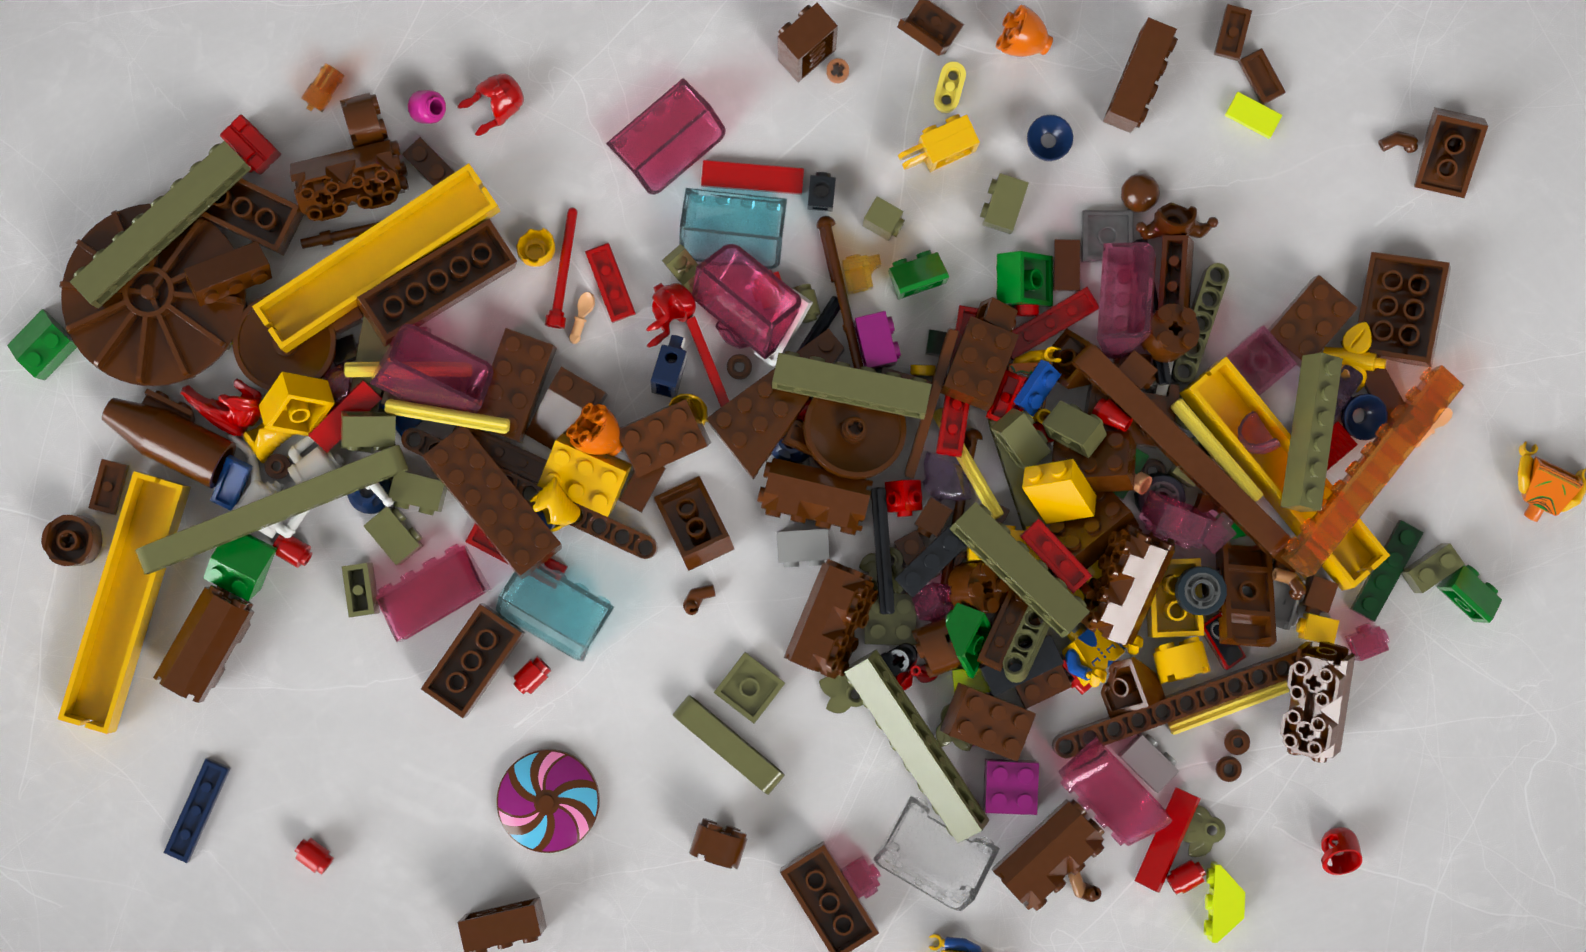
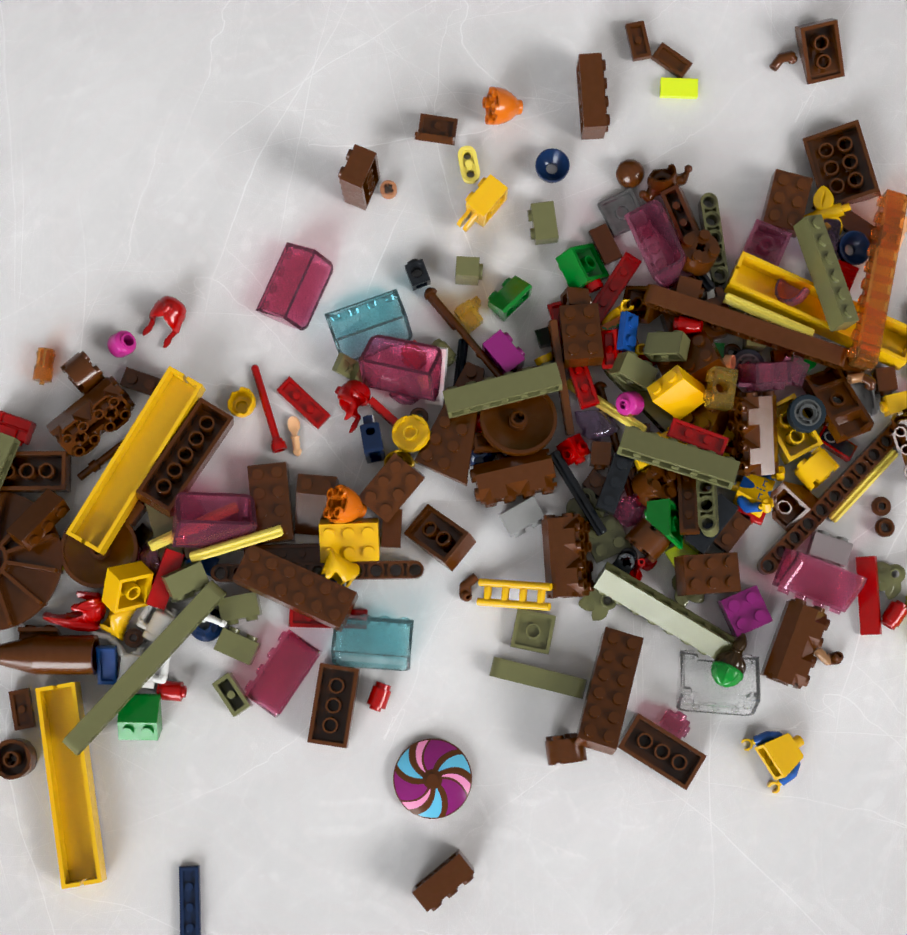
camera: 25 degrees left, 5 degrees down
reddish brown brick [153,585,254,703] -> none
red brick [294,838,334,875] -> none
red tile [701,160,804,195] -> none
none -> yellow tile [392,414,431,453]
none -> yellow bar [477,578,553,611]
none -> reddish brown brick [574,627,644,755]
none -> dark pink head [615,391,644,417]
none -> clear yellow brick [703,365,738,411]
none -> piece [711,633,747,688]

